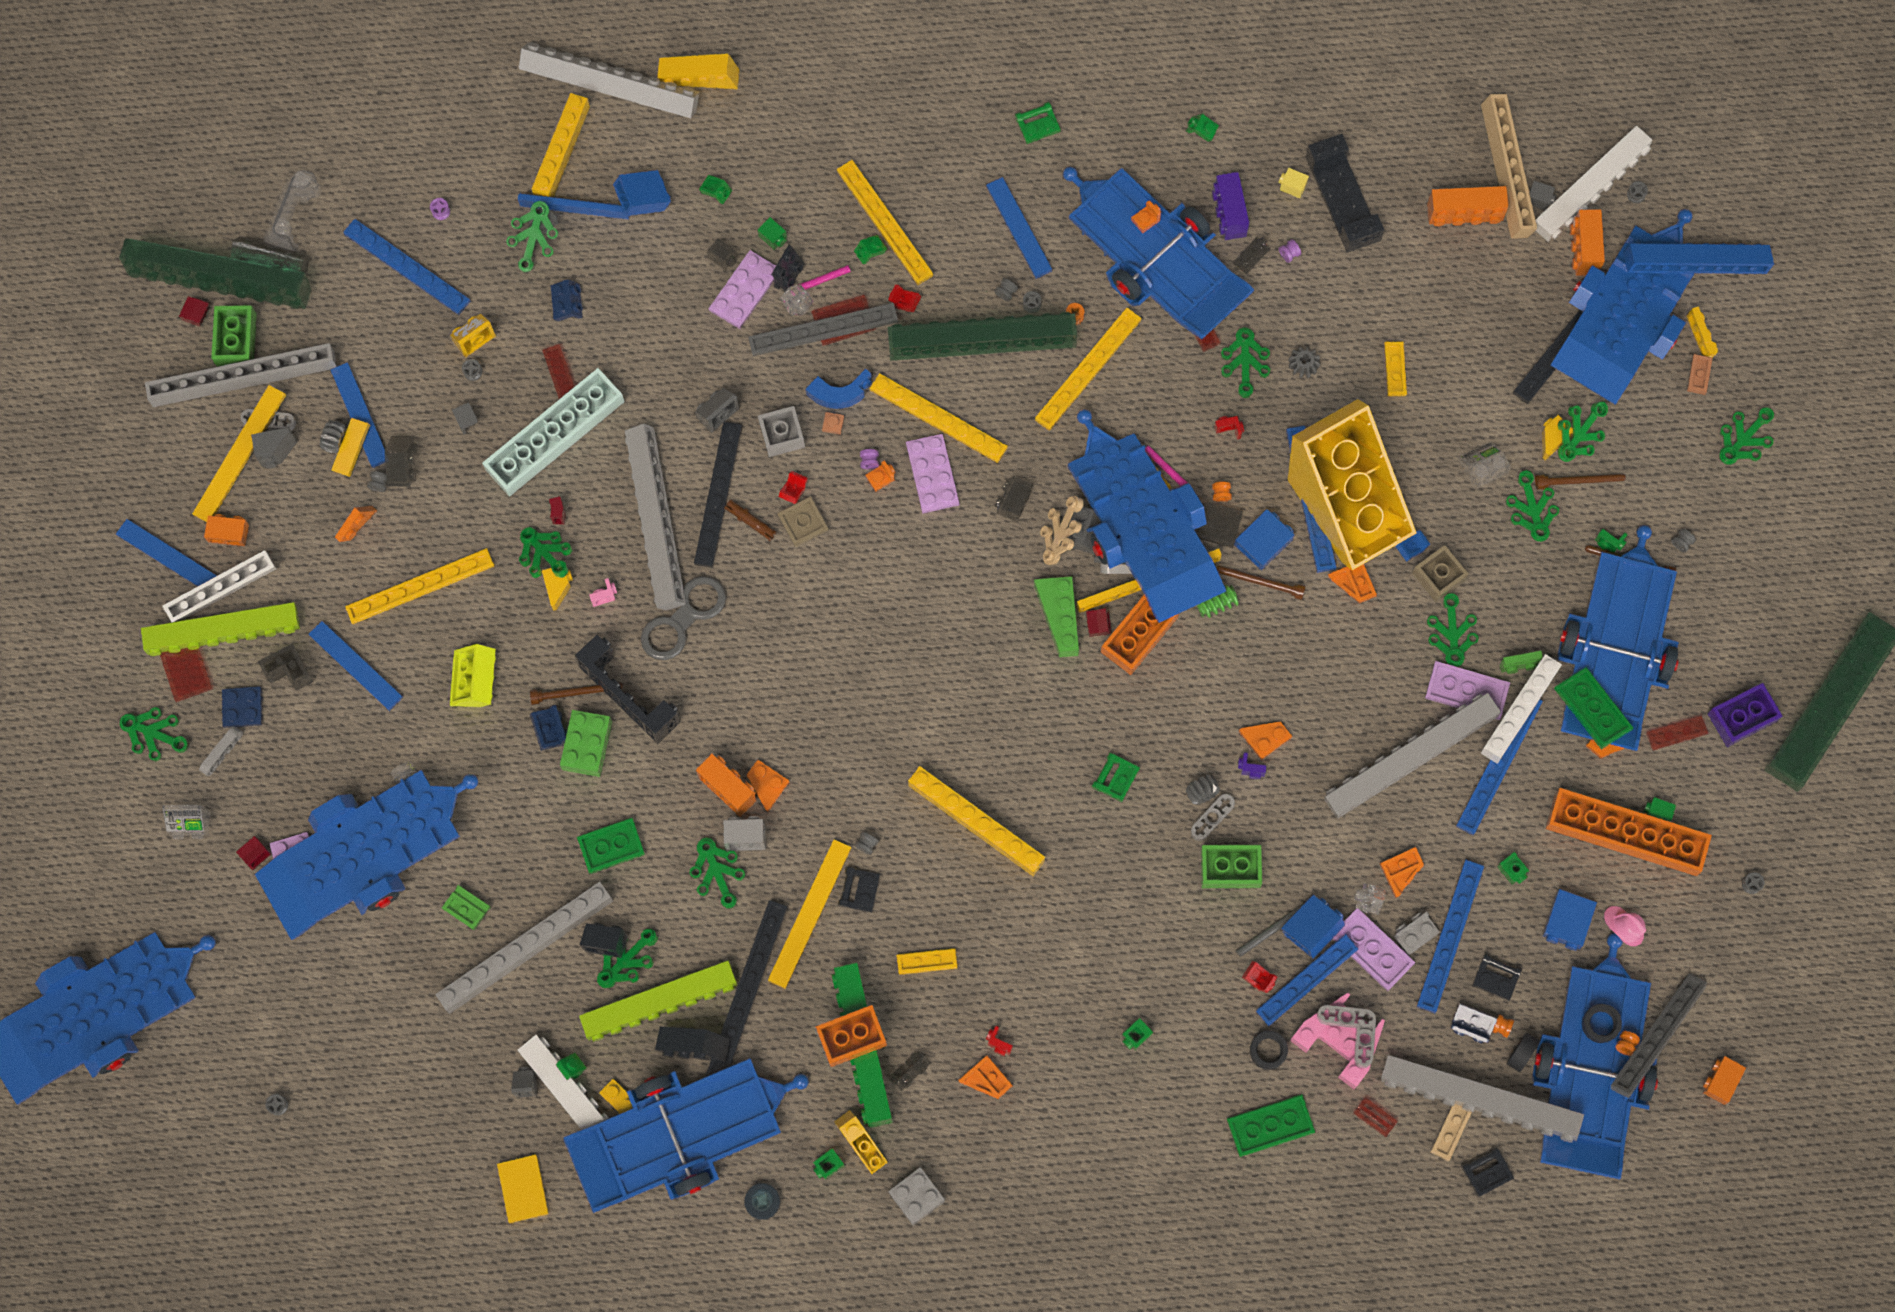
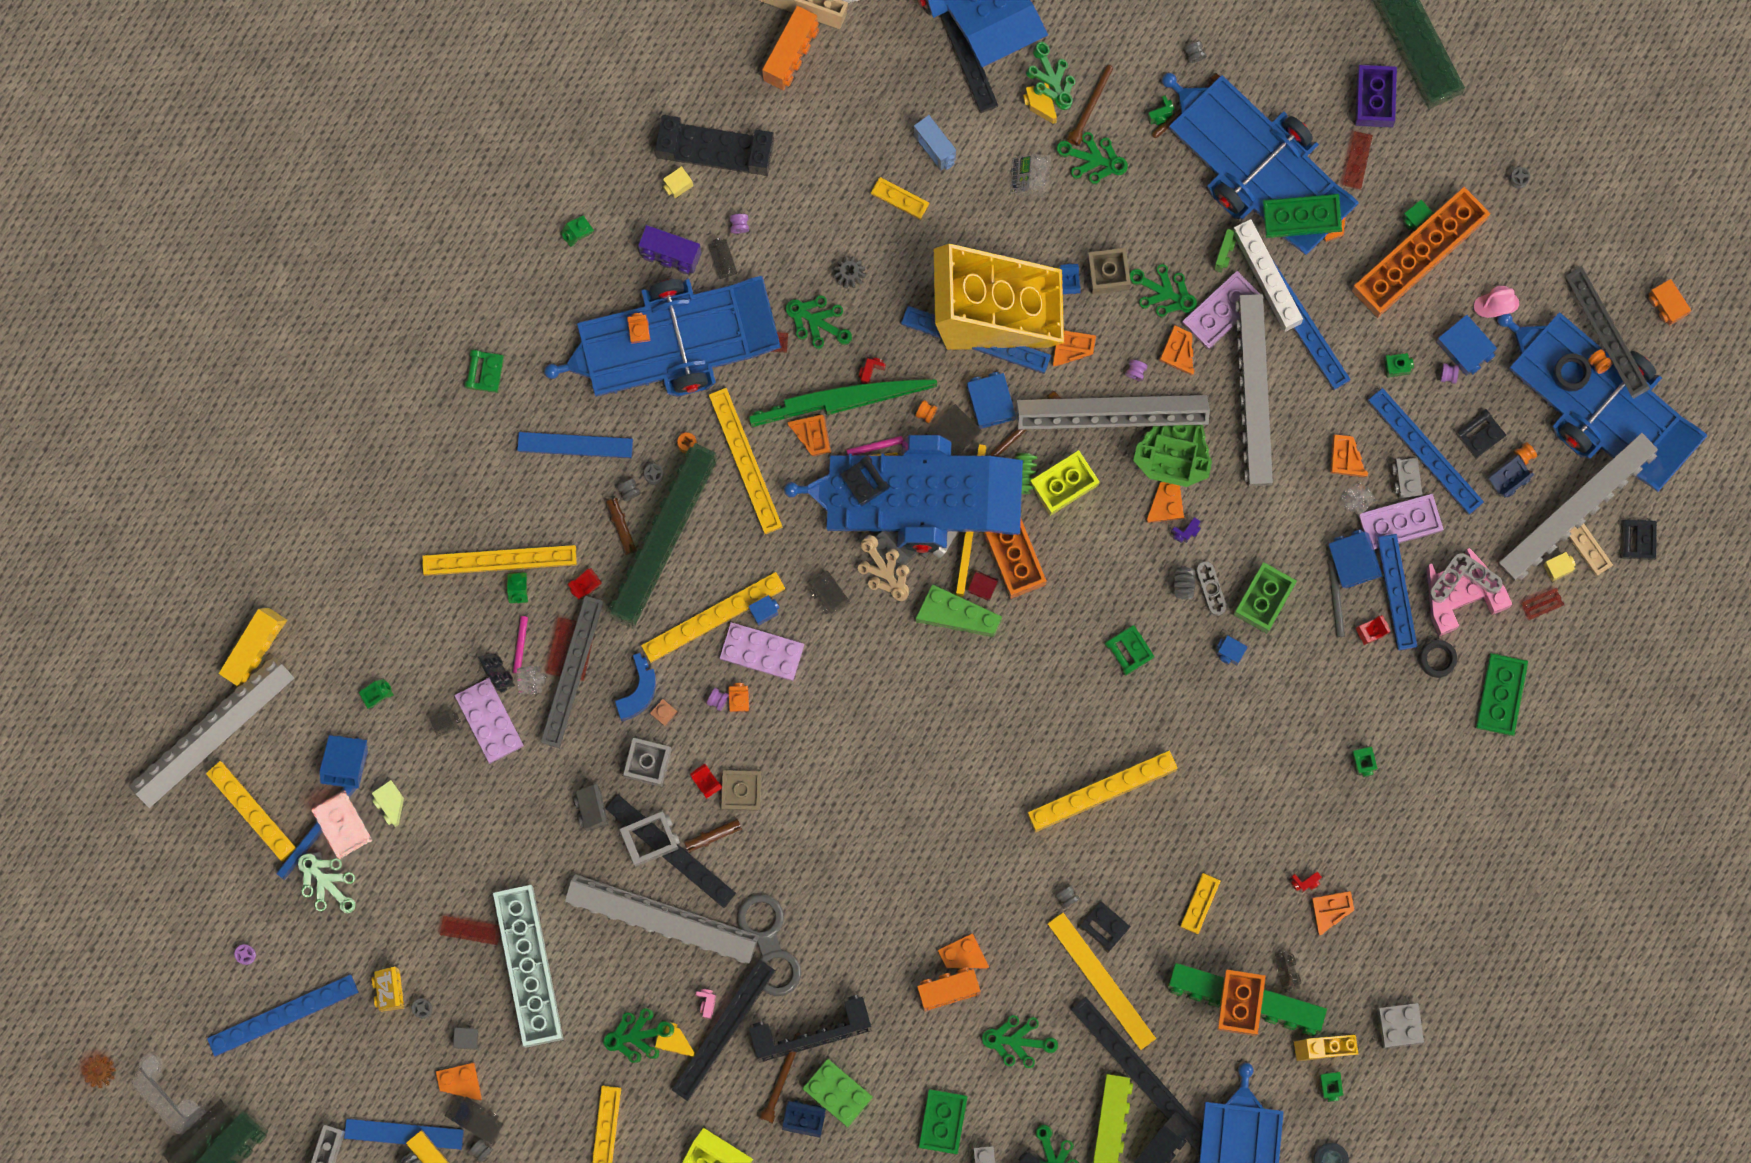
camera: 60 degrees left, 5 degrees up
dark red piece [549,496,566,525] -> none
dark blue bracket [551,279,583,321] -> none
light grey brick [724,816,766,851] -> none
green brick [757,217,787,250] -> none
black tyre [1506,1032,1540,1072] -> none
none -> clear orange gear [82,1055,116,1089]
none -> clear red tile [310,790,372,859]
none -> yellowish green slope [372,780,404,827]
none -> orange wing [436,1063,482,1101]
none -> reddish brown pin [606,498,637,555]
none -> light grey window [620,811,680,867]
none -> black plate [672,960,776,1101]
none -> blue brick [748,595,779,626]
none -> green slope [749,379,937,427]
none -> orange wing [788,415,831,456]
none -> black plate [840,456,890,507]
none -> medium blue window [914,115,956,171]
none -> light grey brick [1016,395,1210,430]
none -> neon yellow slope [1031,450,1100,516]
none -> medium lavender wheel [1125,360,1148,381]
none -> bright green wedge [1133,425,1212,487]
none -> orange wing [1159,325,1194,375]
none -> blue brick [1216,635,1248,666]
none -> medium lavender wheel [1440,363,1459,384]
none -> light yellow brick [1543,552,1576,582]

